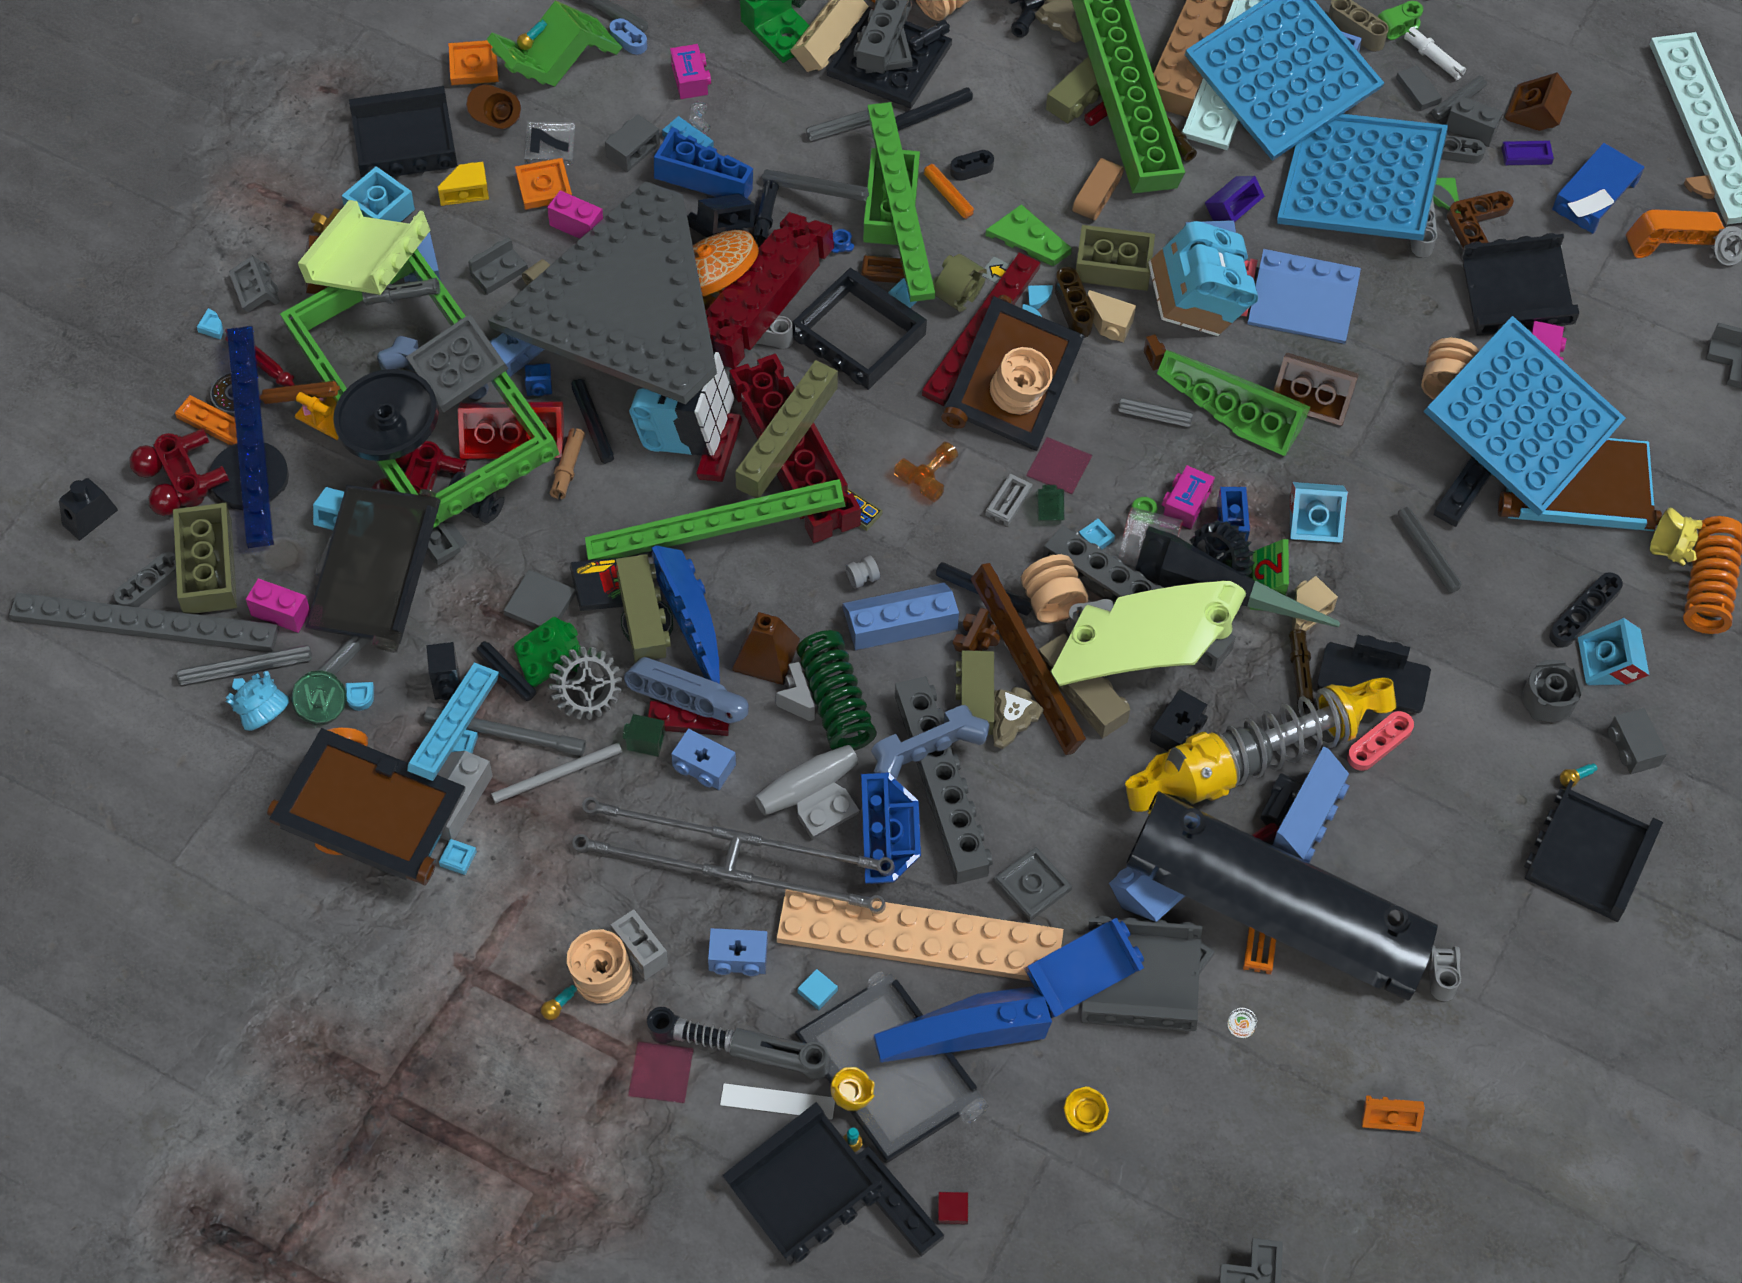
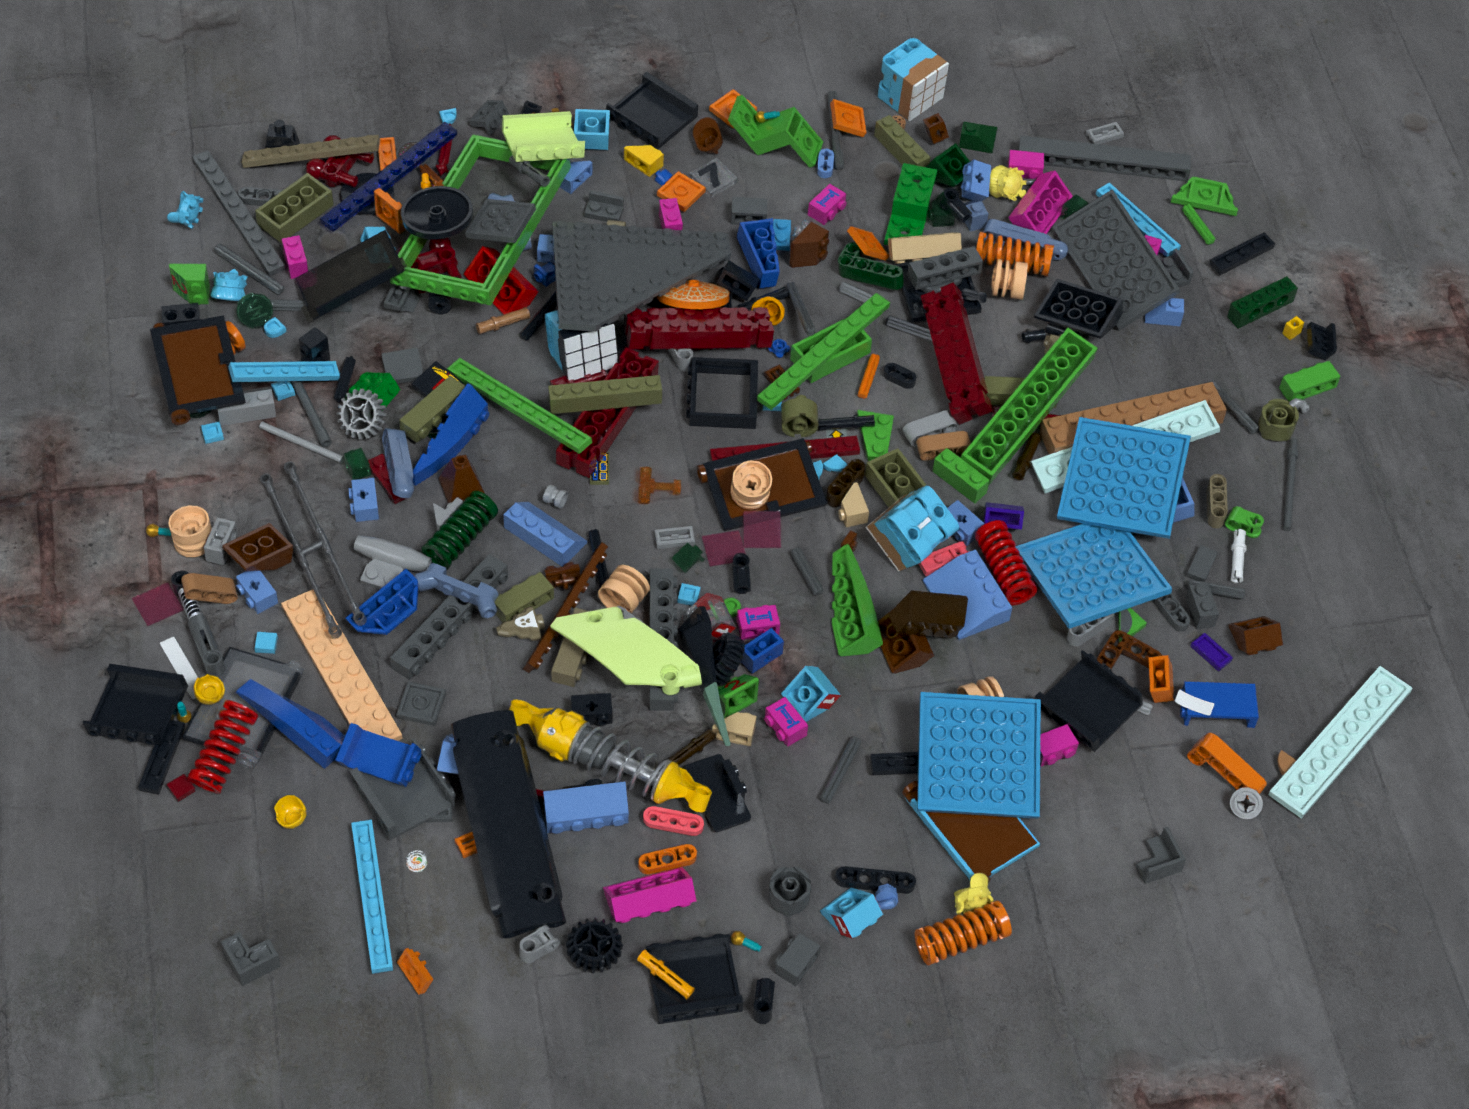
camera: 50 degrees right, 5 degrees down
none -> black brick [161,303,201,326]
none -> medium azure hair [167,191,203,229]
none -> bright green slope [169,264,210,305]
none -> medium nougat beam [181,573,238,604]
none -> red piece [187,700,258,794]
none -> reddish brown slope [222,523,293,571]
none -> dark tan plate [242,135,380,168]
none -> medium azure plate [351,820,393,974]
none -> orange plate [374,188,406,234]
none -> black plate [521,100,542,114]
none -> black gear [566,917,623,974]
none -> dark pink slope [603,867,696,923]
none -> light orange pin [637,950,695,999]
none -> orange beam [638,844,697,875]
none -> blue piece [655,169,673,186]
none -> black piece [732,553,751,594]
none -> clear pink piece [743,511,781,548]
none -> light orange piece [751,296,785,326]
none -> black piece [753,978,775,1024]
none -> dark pink brick [764,697,808,747]
none -> reddish brown slope [789,221,829,268]
none -> black pin [819,415,875,431]
none -> dark green beam [838,242,904,290]
none -> orange tile [847,226,889,261]
none -> medium blue piece [875,884,898,910]
none -> dark brown slope [888,590,968,638]
none -> light grey beam [902,410,958,446]
none -> dark red brick [921,282,993,425]
none -> bright green brick [933,448,989,504]
none -> red piece [975,520,1037,606]
none -> orange brick [1149,655,1174,703]

